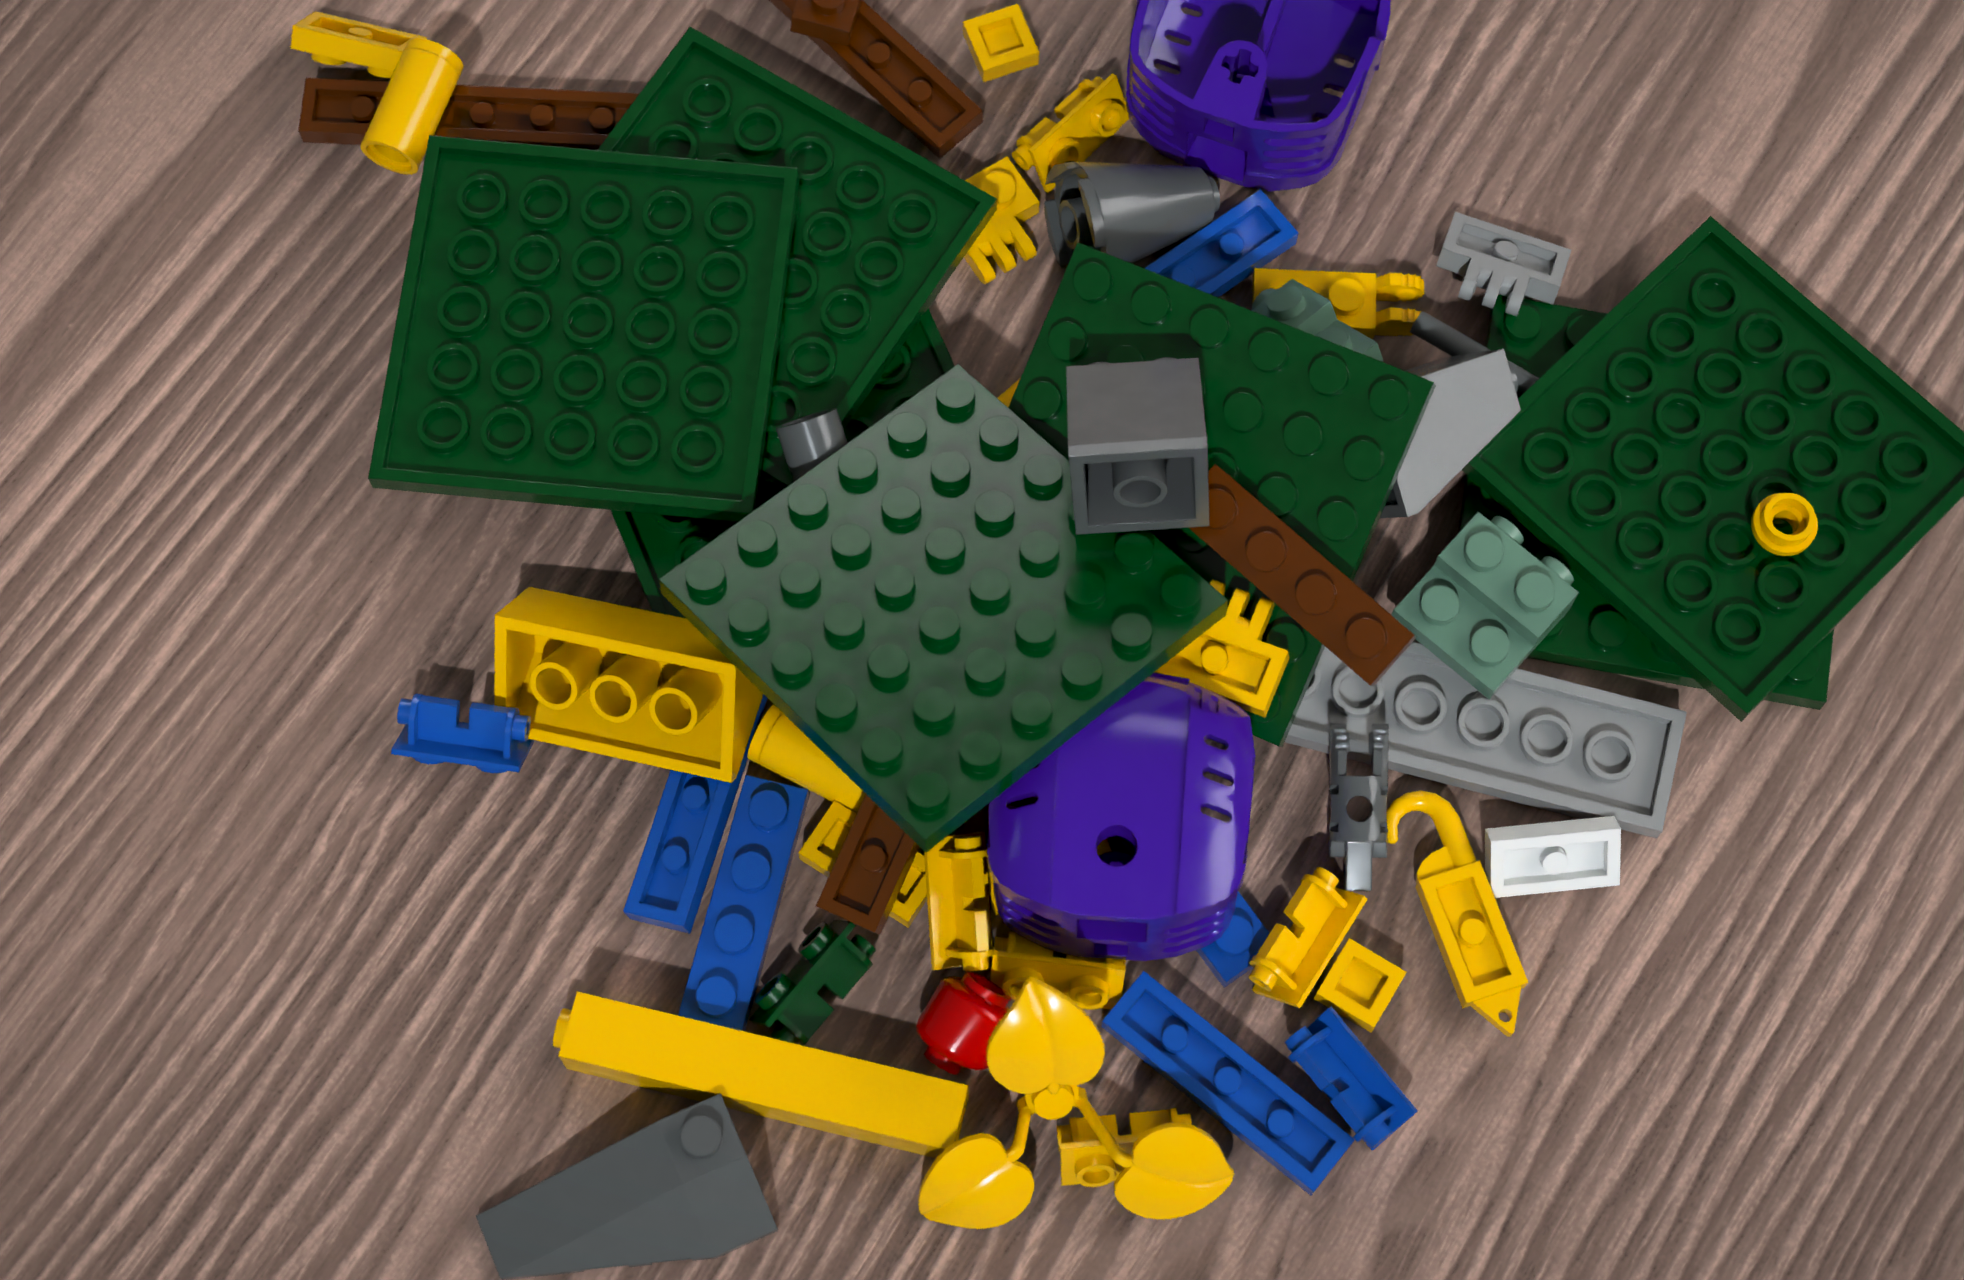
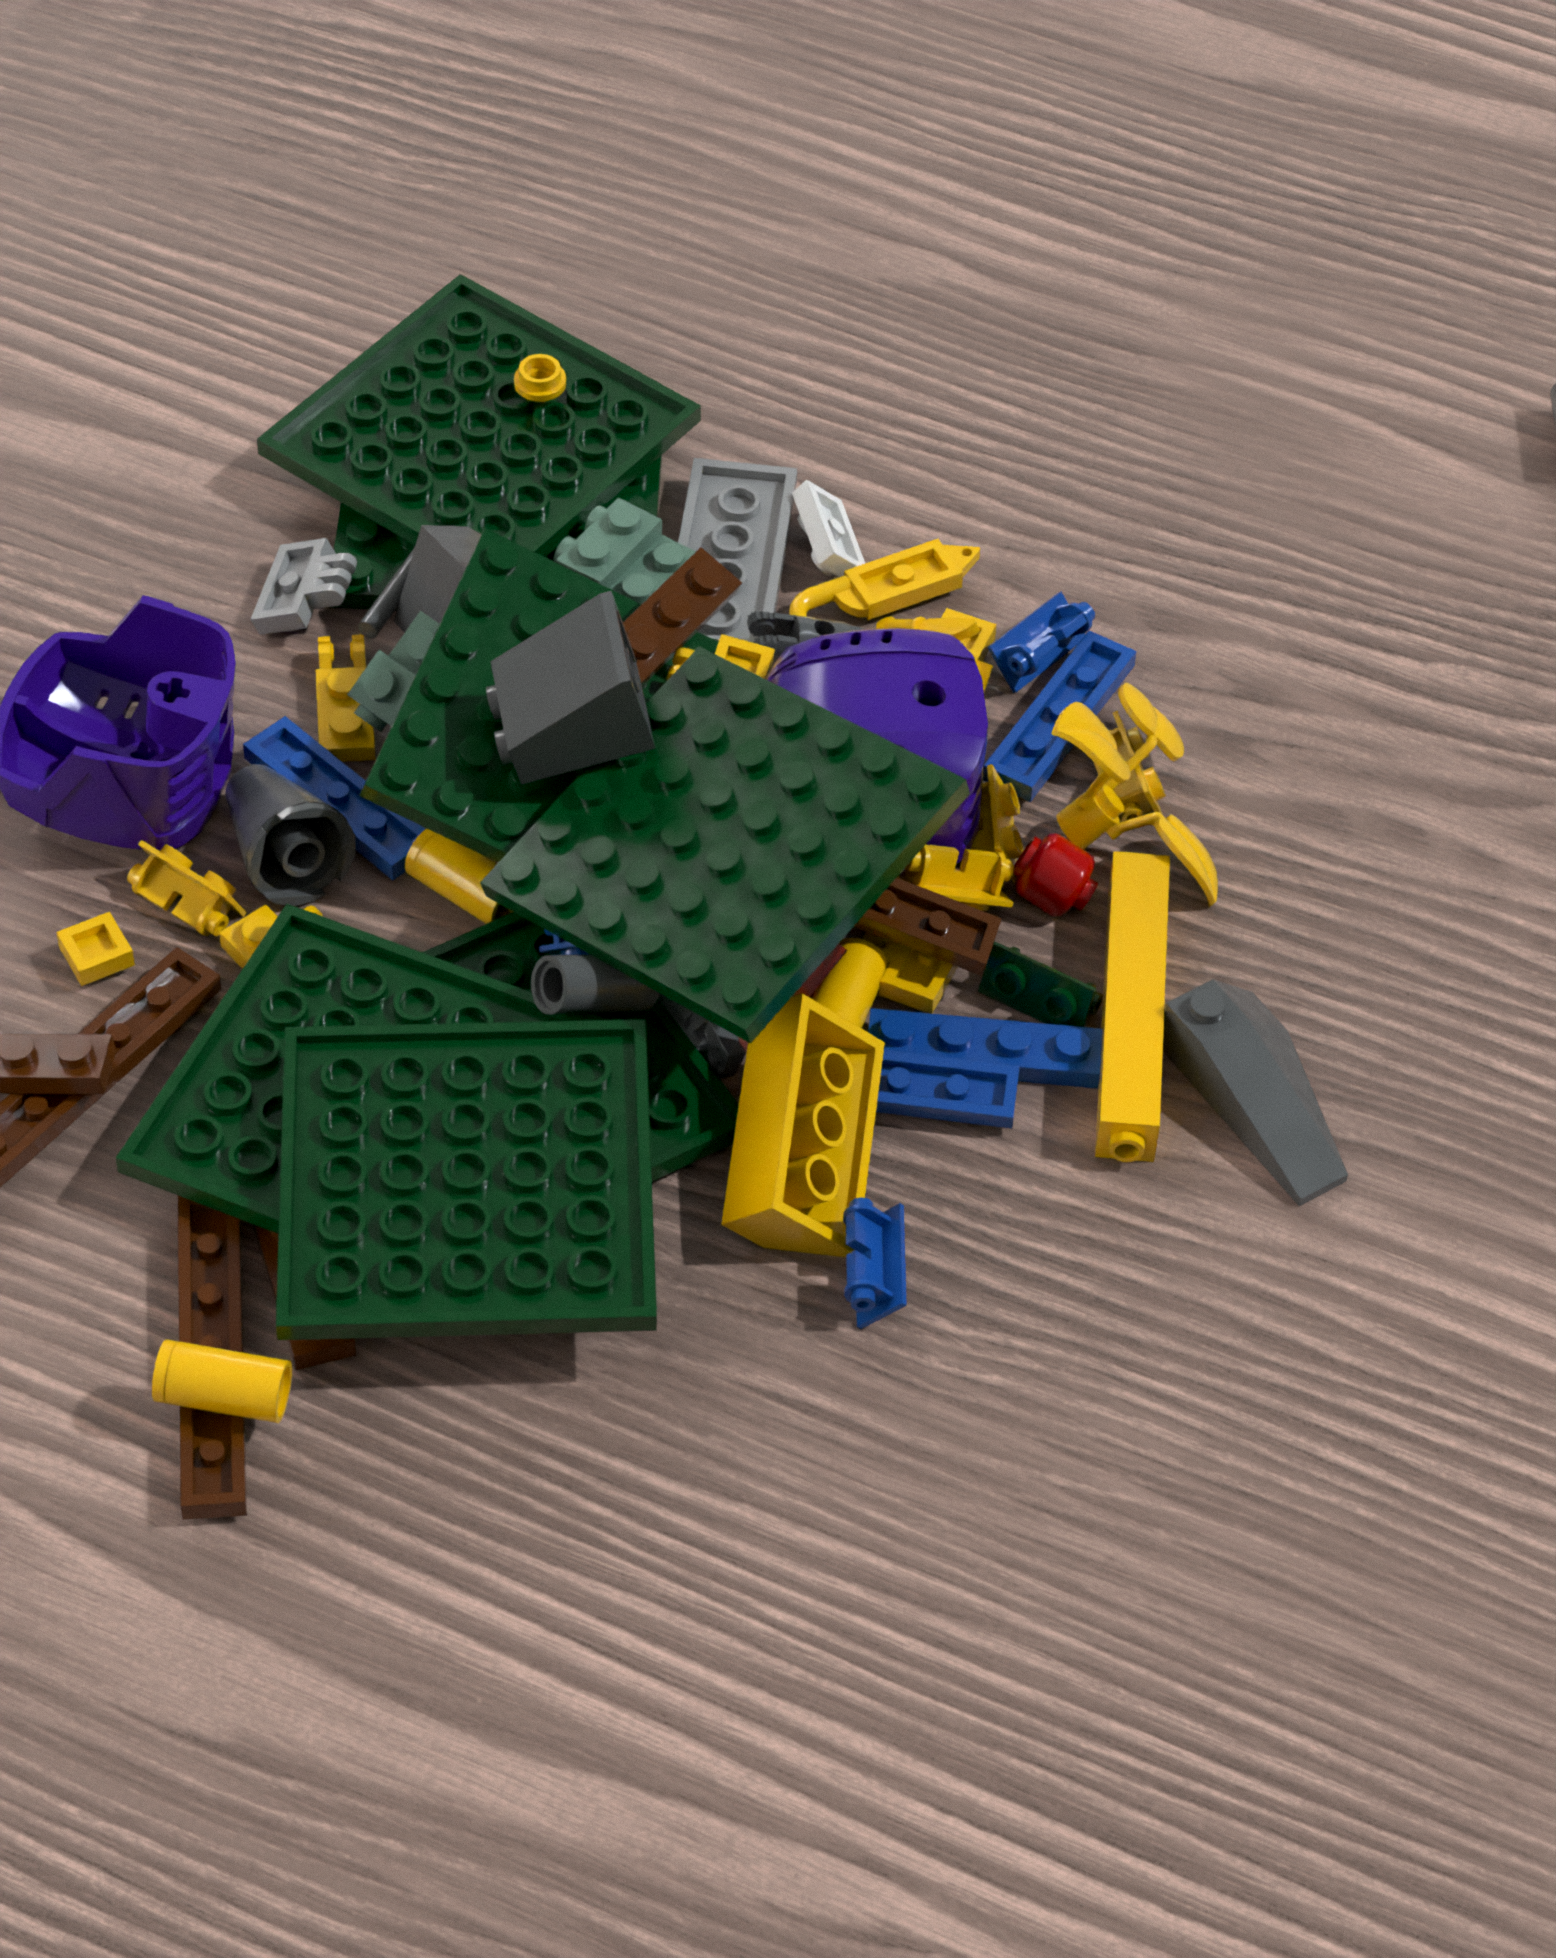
camera: 100 degrees left, 20 degrees down
yellow plate [291,11,427,78] -> none
none -> yellow piece [876,616,980,641]

